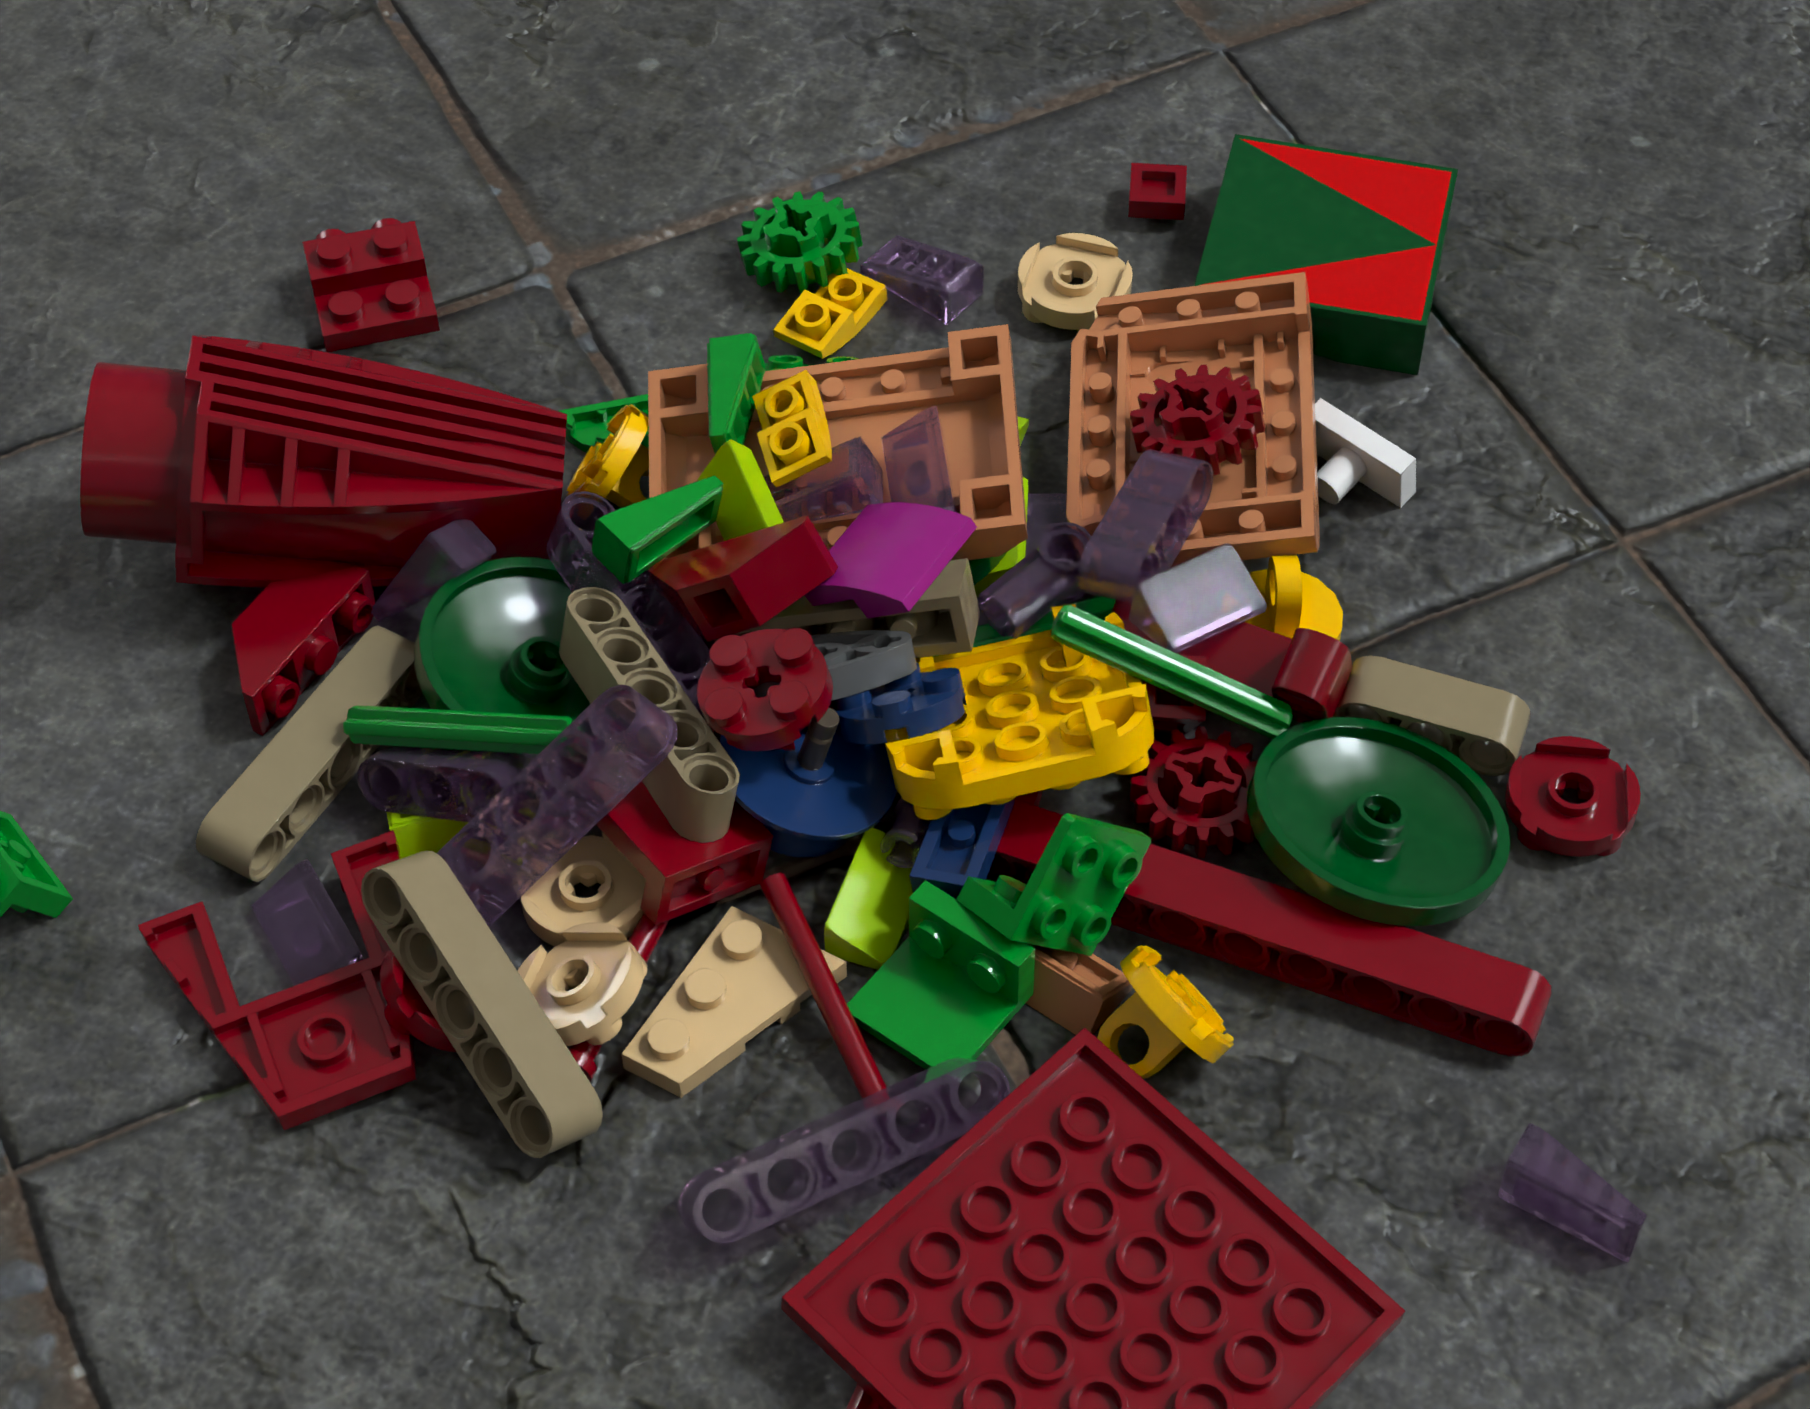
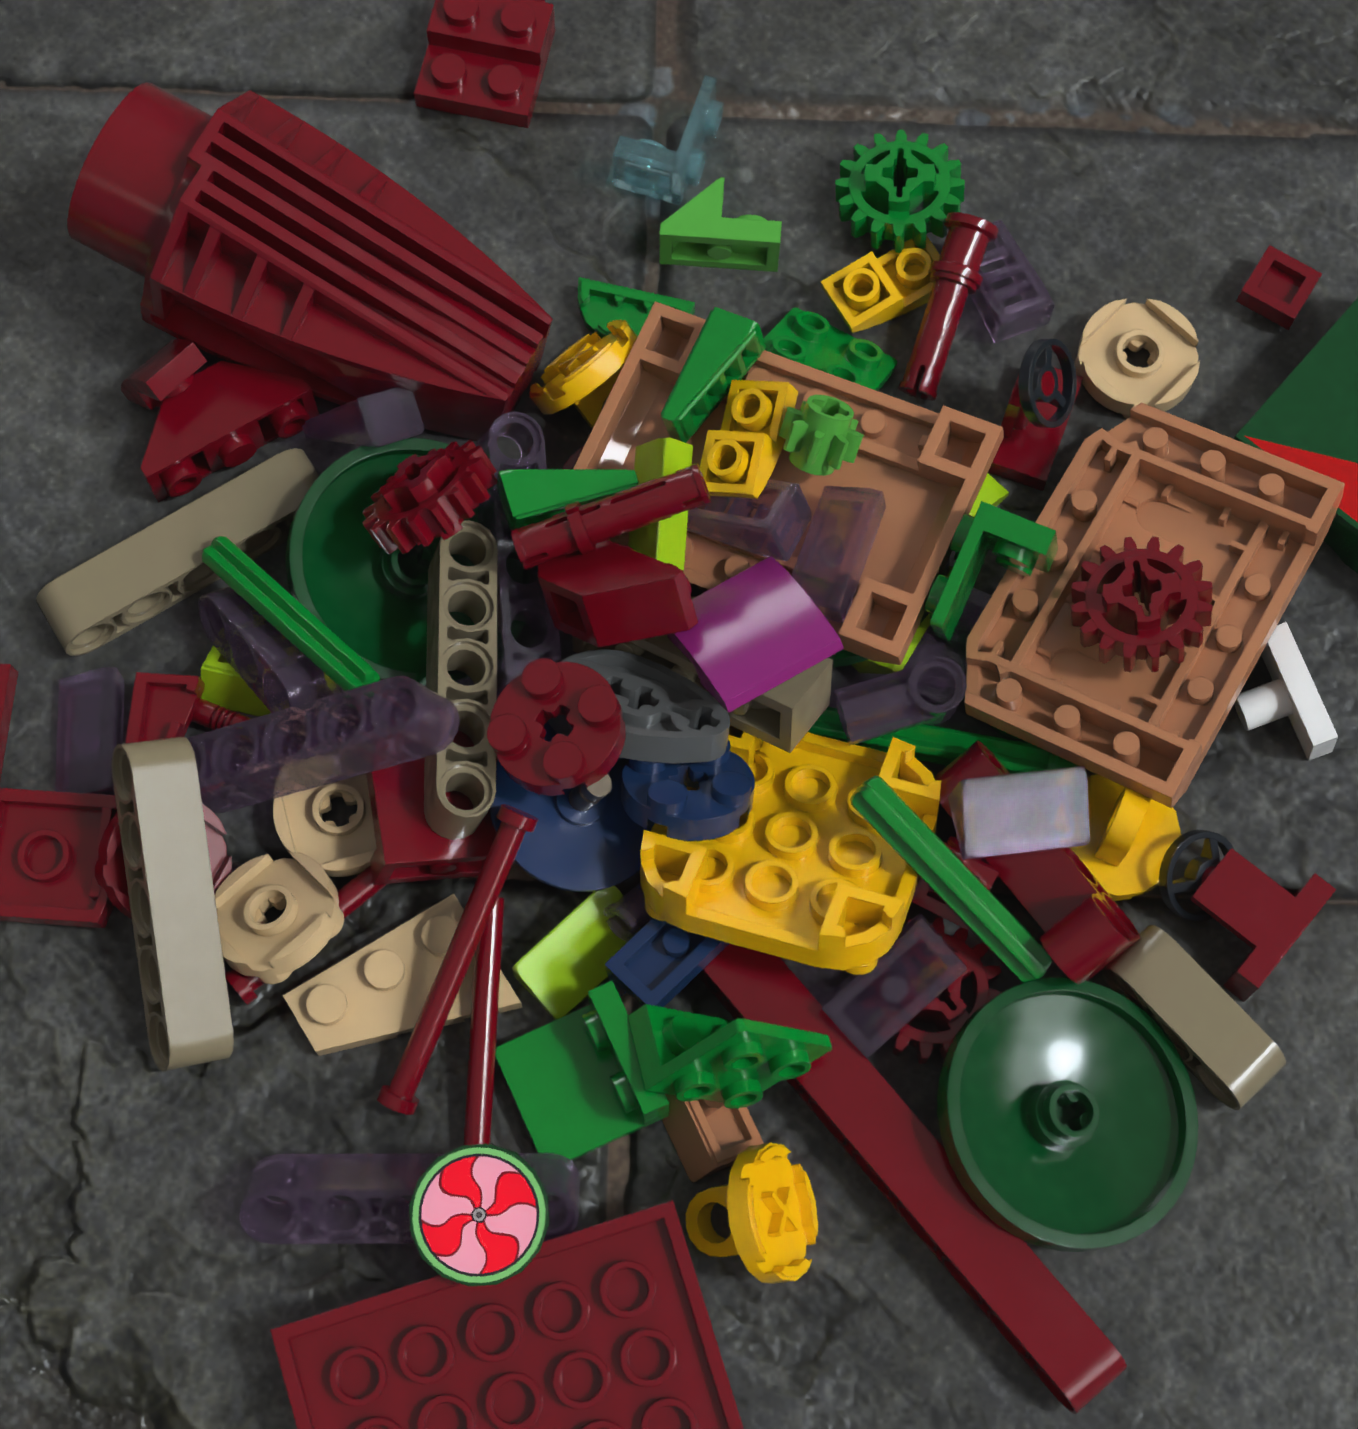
camera: 25 degrees right, 20 degrees up
clear purple beam [1078,449,1213,606] -> none
dark red plate [1505,736,1641,857] -> none
none -> dark red slope [121,339,207,410]
none -> dark red gear [362,440,498,554]
none -> dark red bar [377,804,539,1115]
none -> tile [409,1143,550,1286]
none -> dark red pin [511,463,712,570]
none -> clear light blue bracket [613,75,724,205]
none -> bright green slope [659,177,782,272]
none -> bright green gear [779,395,864,476]
none -> slope [821,913,968,1058]
none -> dark red pin [898,212,999,401]
none -> green bracket [924,501,1058,642]
none -> piece [988,339,1083,491]
none -> dark red piece [1159,829,1336,1002]

